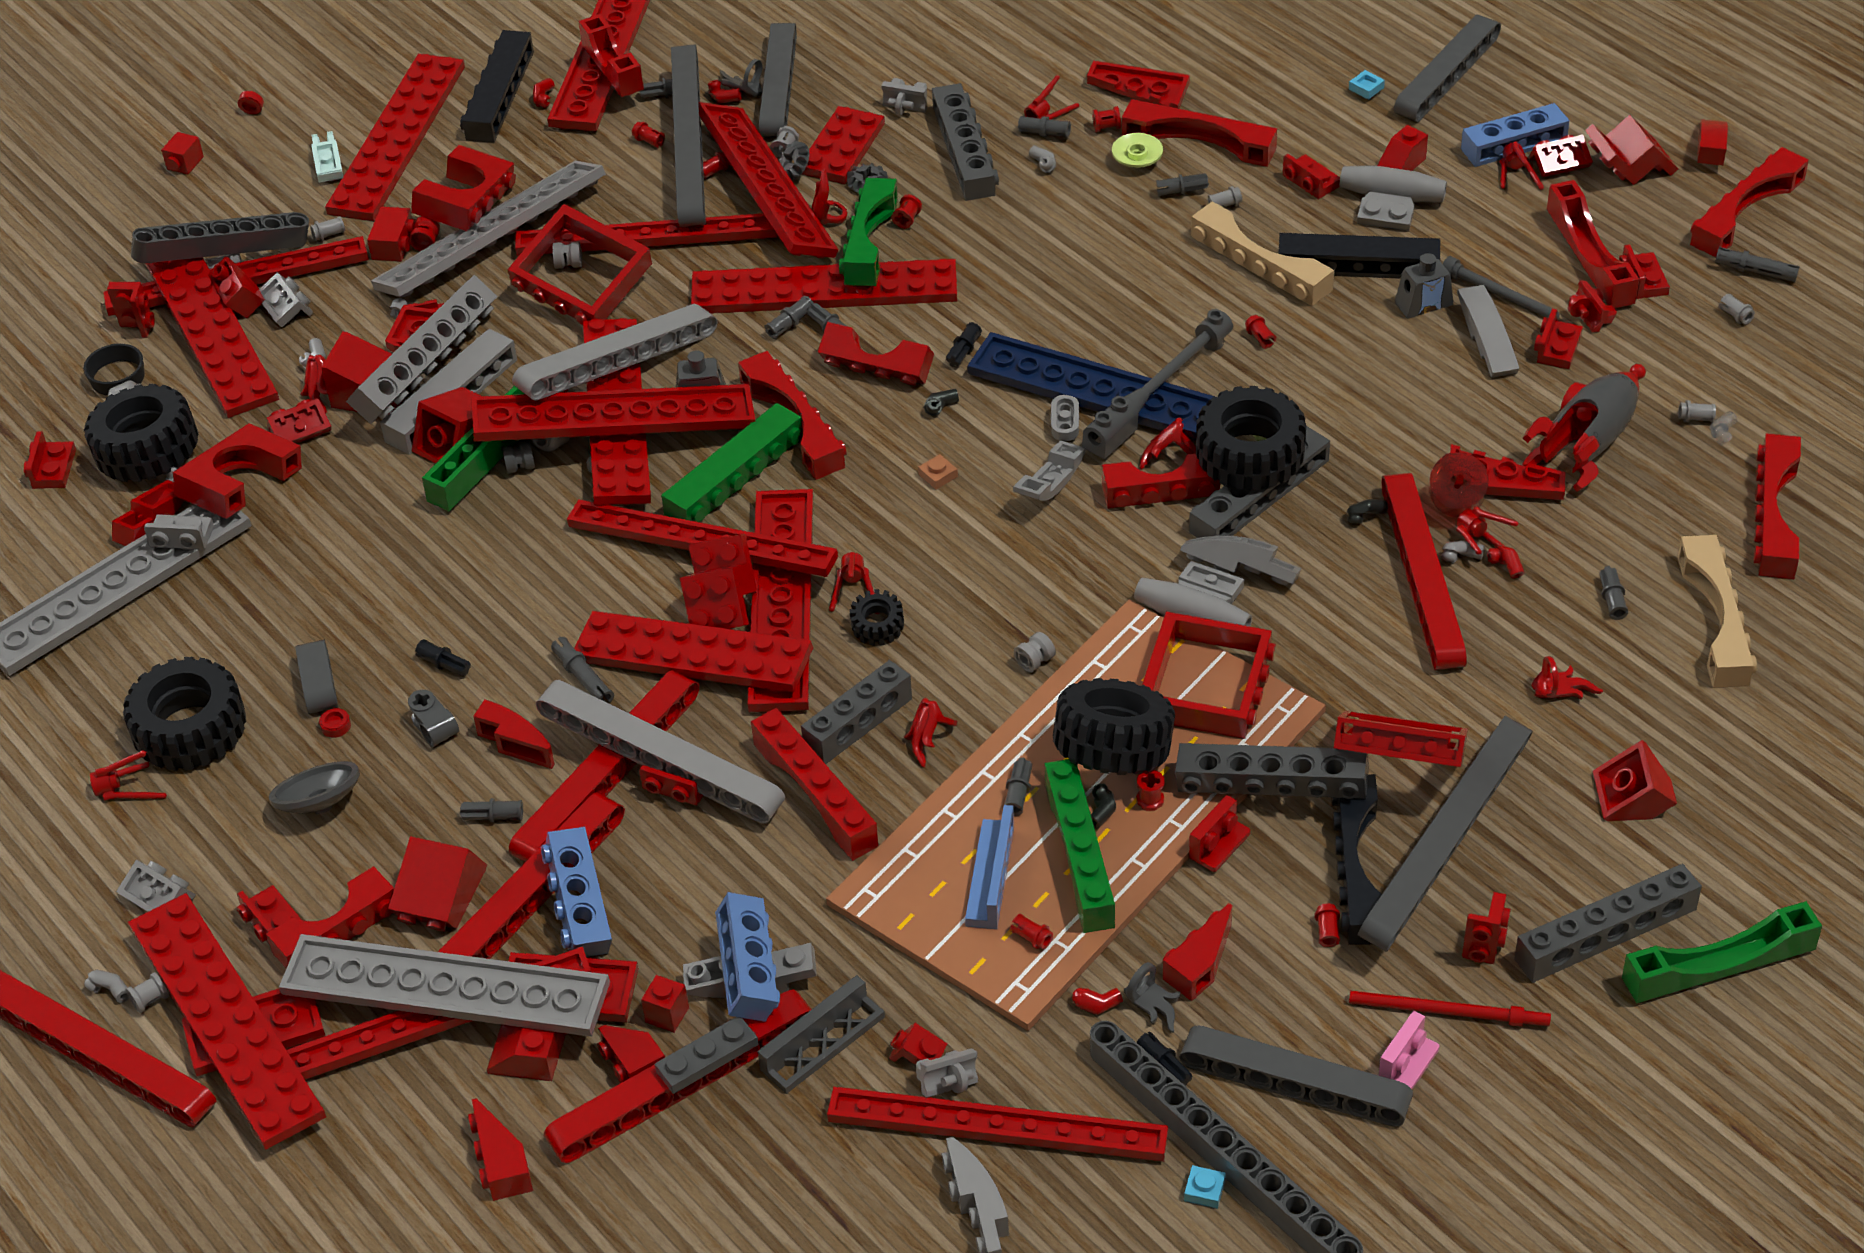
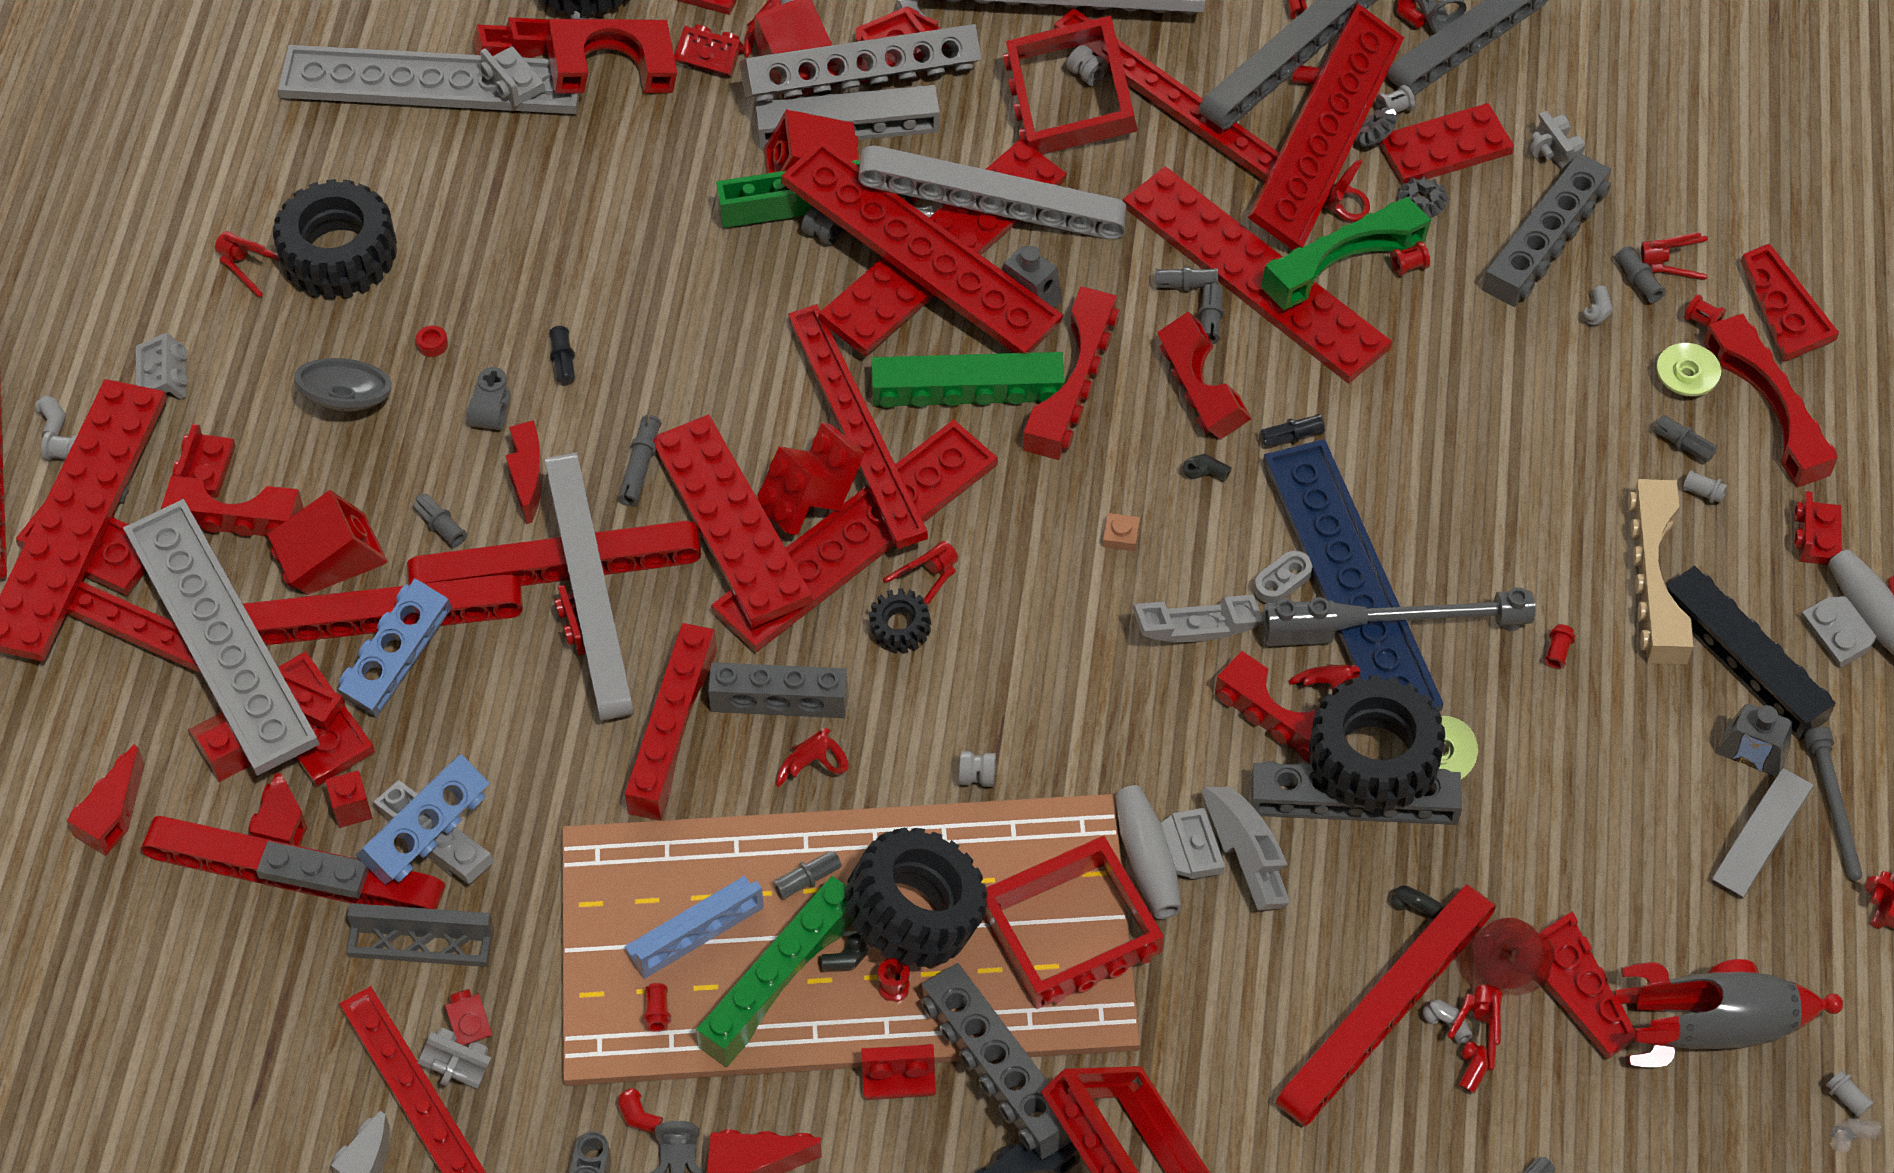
camera: 45 degrees right, 10 degrees up
dark grey beam [295,639,339,714] -> none
red bracket [1534,308,1583,369] -> none

